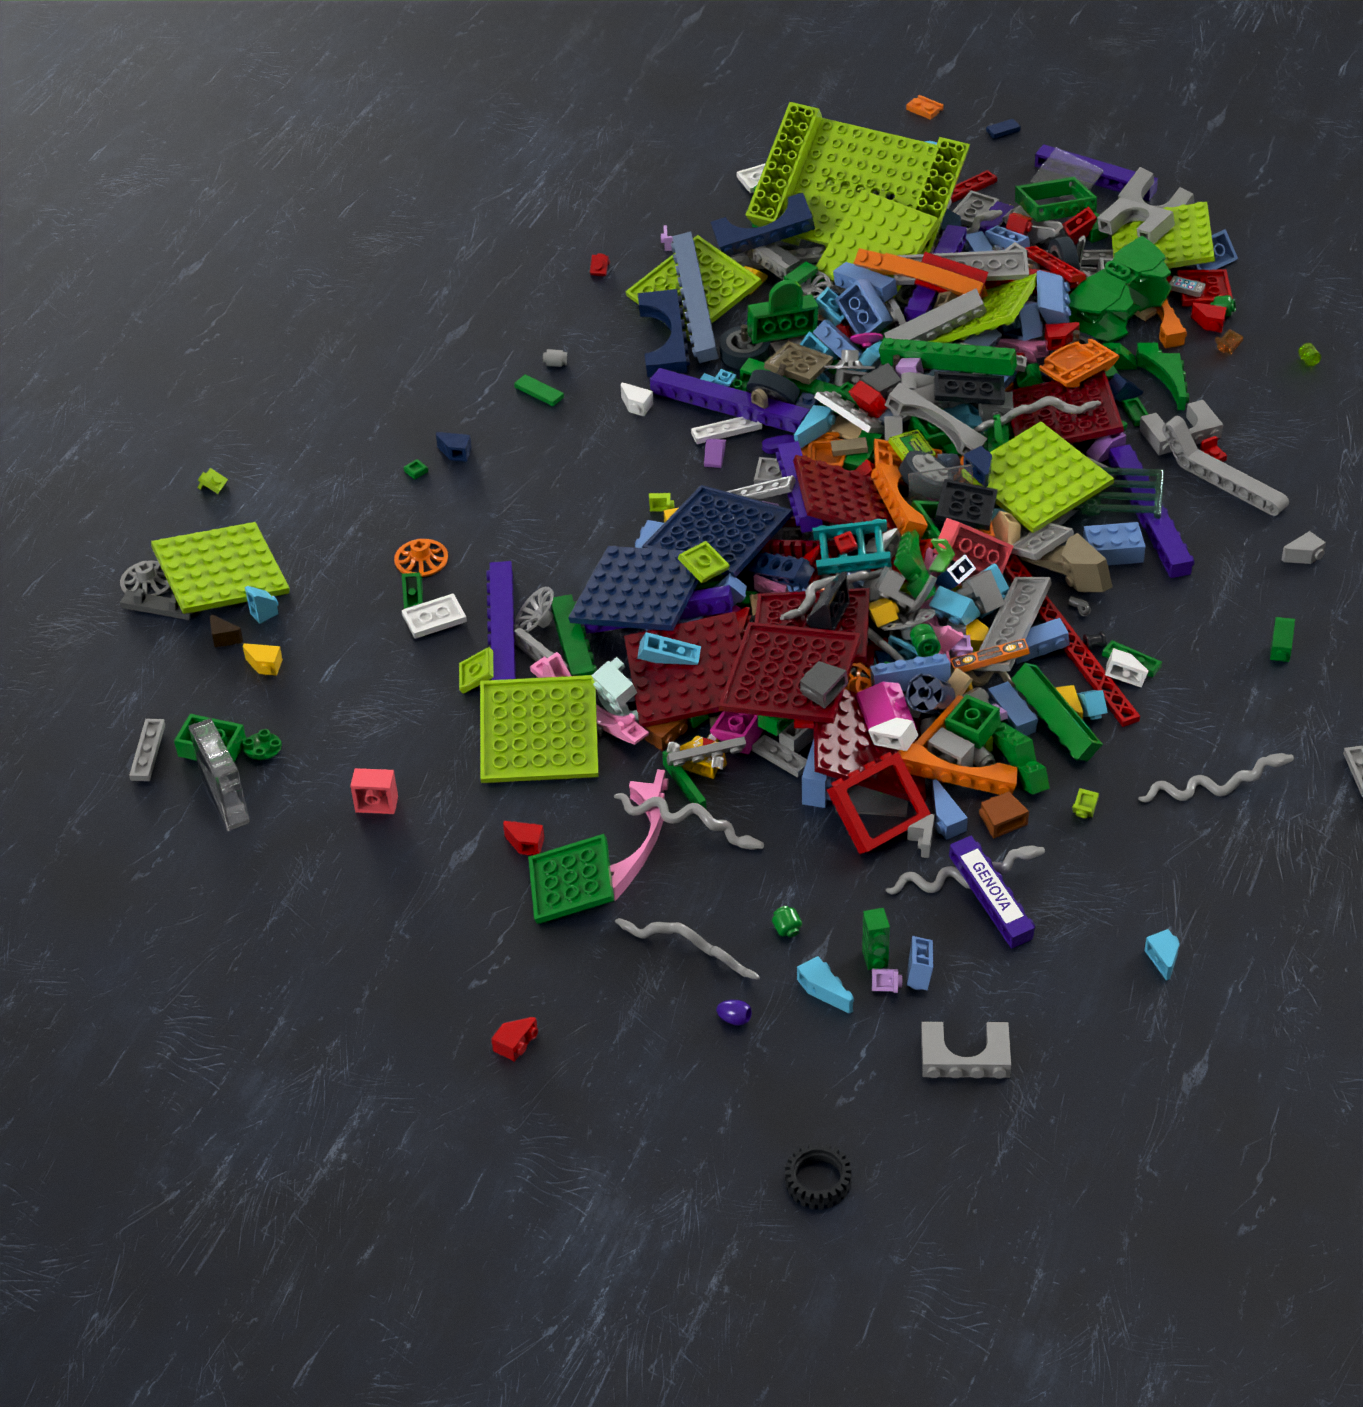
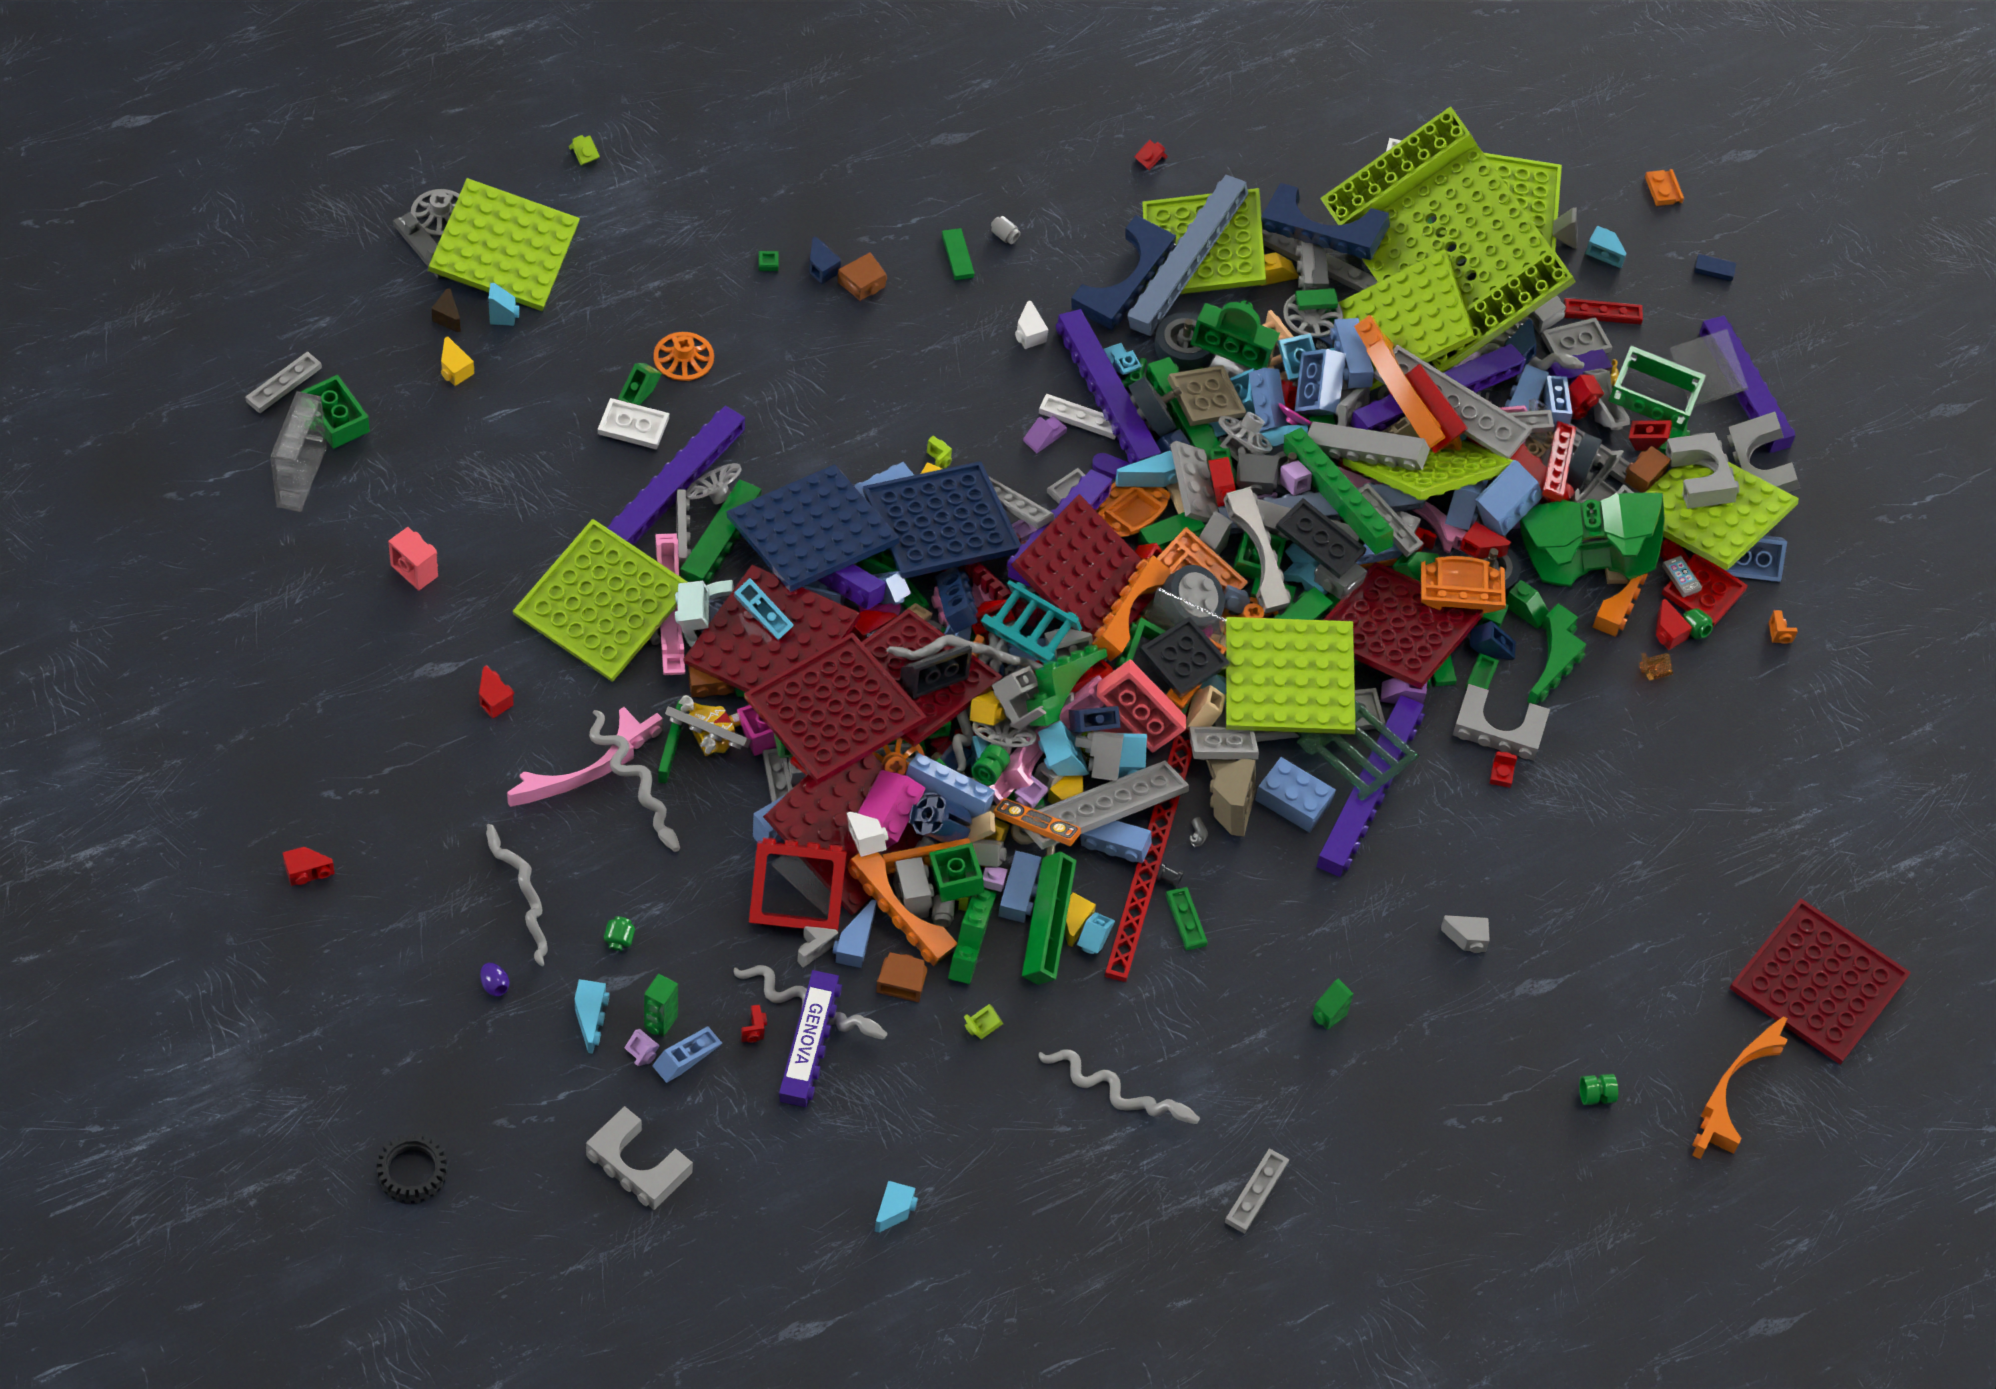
camera: 30 degrees right, 10 degrees up
green dish [243,729,282,760] -> none
lime tile [459,647,494,694] -> none
green plate [528,834,614,924] -> none
lavender bracket [661,225,673,251] -> none
lime tile [678,541,730,583] -> none
dark tan tile [751,388,768,409] -> none
dark grey torso [800,661,848,708] -> none
dark tan tile [831,437,868,456] -> none
red tile [833,531,858,555] -> none
lime tile [888,429,936,461] -> none
light grey piece [901,372,934,390] -> none
bright green bracket [929,538,955,572] -> none
dark blue slope [963,446,992,487] -> none
light grey animal [974,396,1101,433] -> none
green tile [993,414,1003,448] -> none
white slope [1105,648,1148,687] -> none
light grey beam [1162,416,1289,516] -> none
clear neon green wheel [1298,343,1321,366] -> none
none -> red bracket [741,1005,767,1043]
none -> dark orange torso [838,252,887,301]
none -> dark orange brick [1624,446,1671,493]
none -> orange bracket [1768,610,1798,644]

